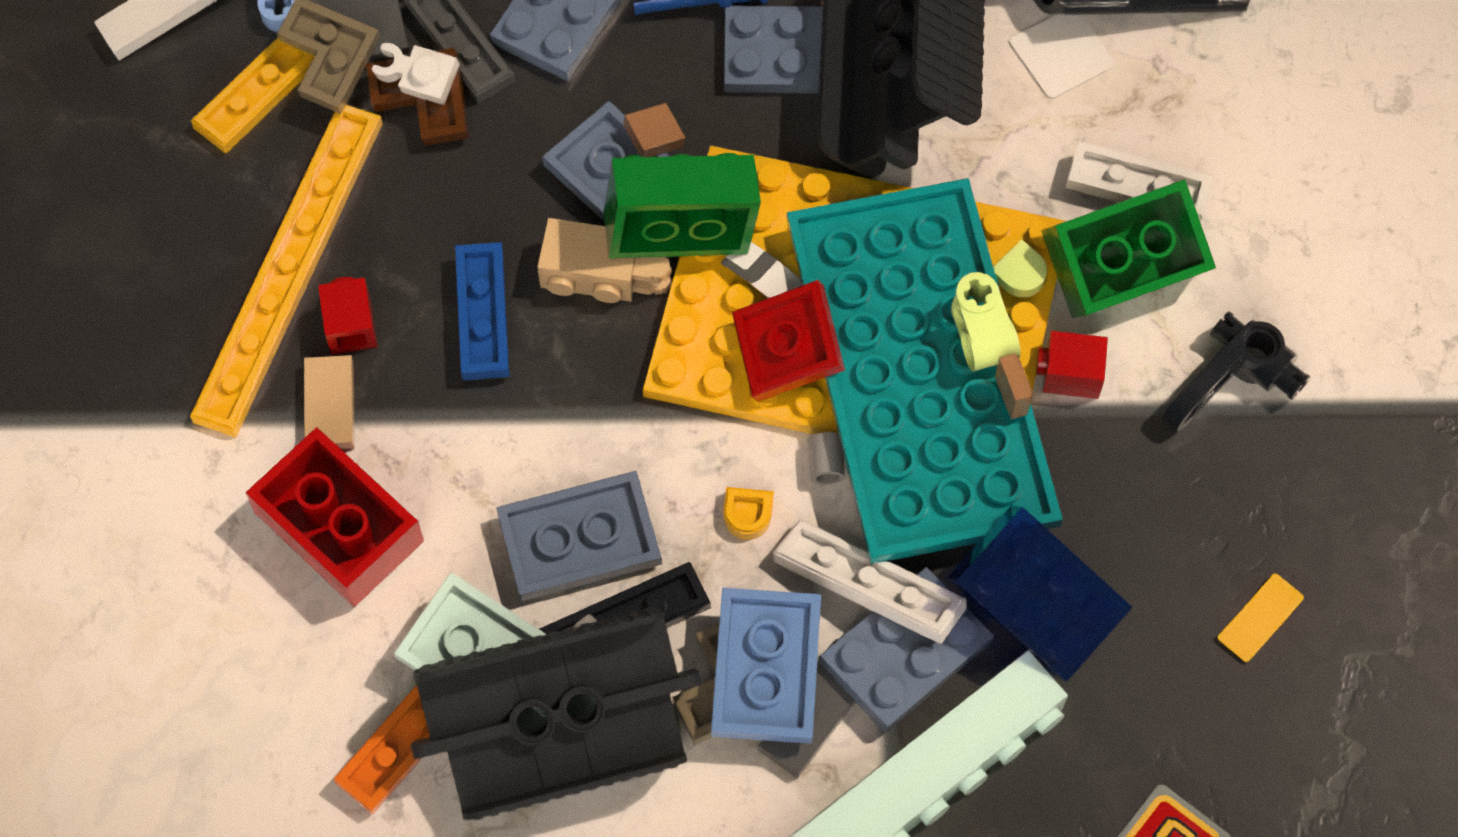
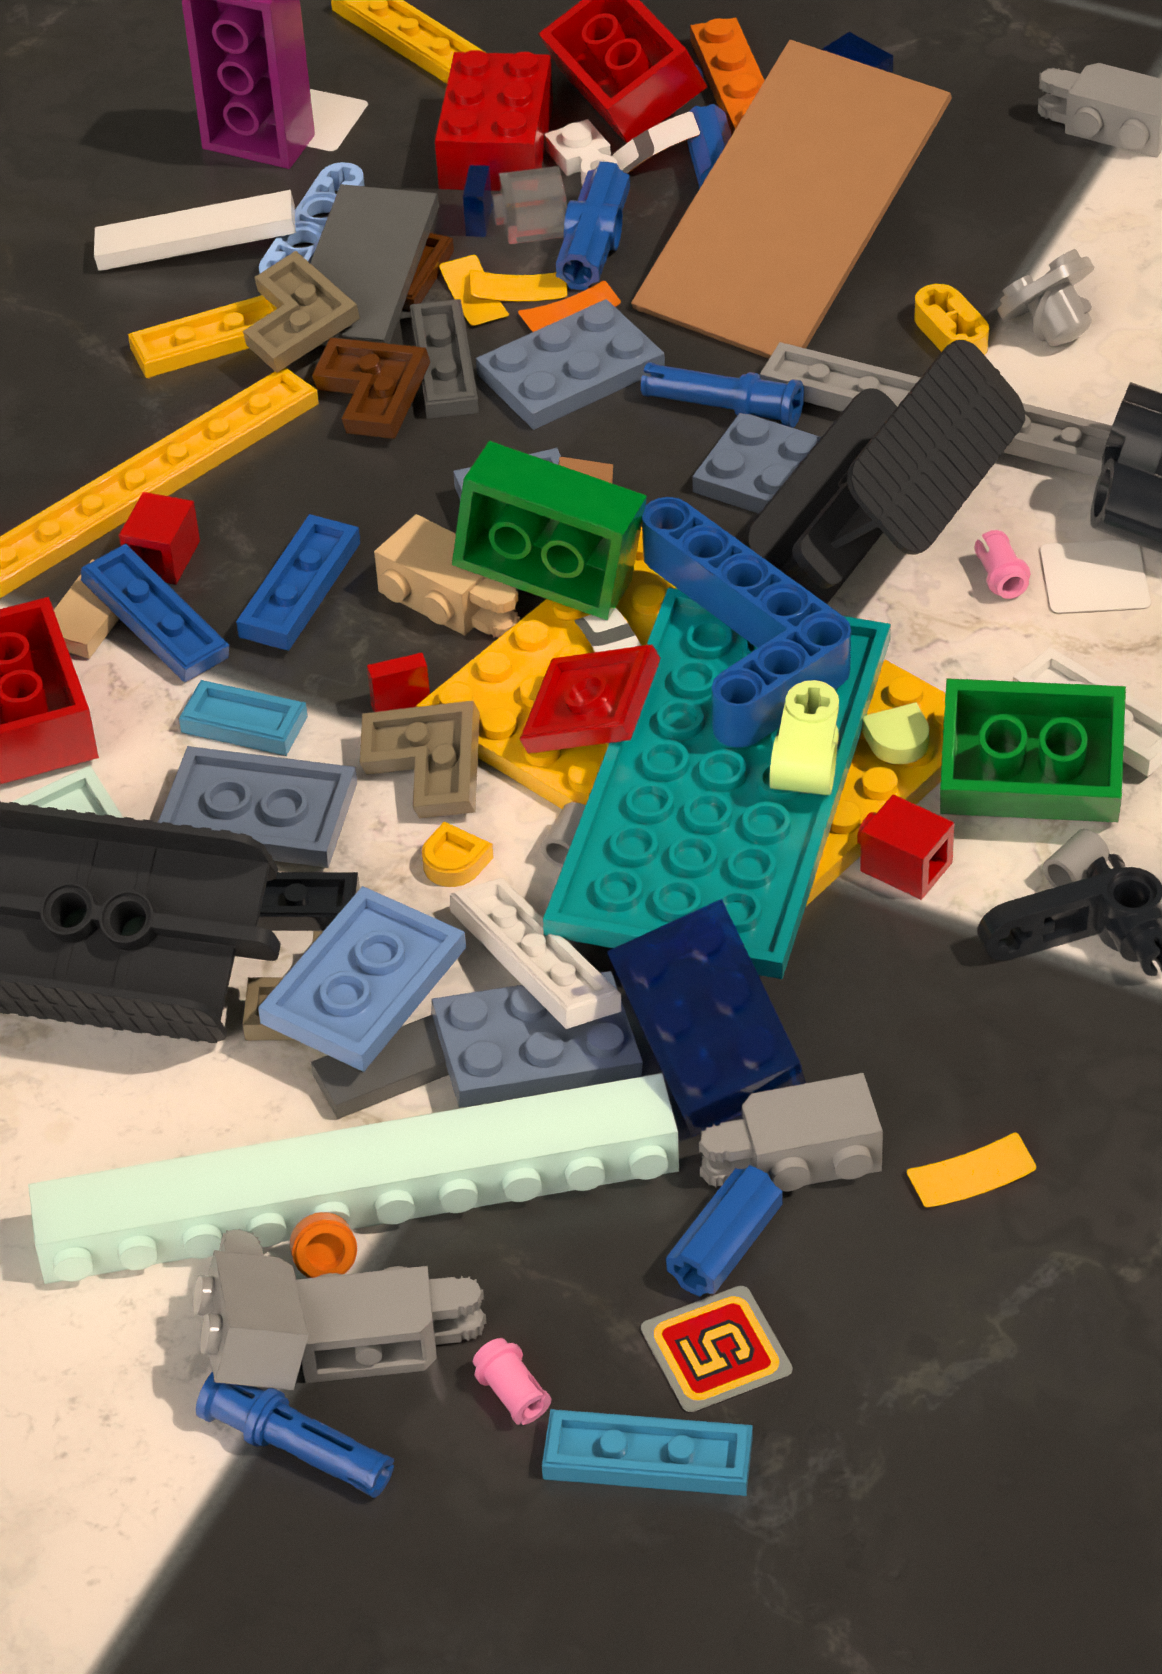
camera: 30 degrees right, 20 degrees down
white plate [372,43,460,105] -> none
medium nougat tile [995,353,1033,419] -> none
none -> blue tile [81,544,229,683]
none -> dark azure tile [179,680,308,756]
none -> dark tan plate [359,701,480,819]
none -> red tile [367,653,430,712]
none -> blue beam [642,497,851,748]
none -> blue axle [666,1165,782,1297]
none -> light grey hinge [699,1073,883,1191]
none -> bright pink pin [974,530,1031,599]
none -> light grey hinge [1043,829,1110,888]

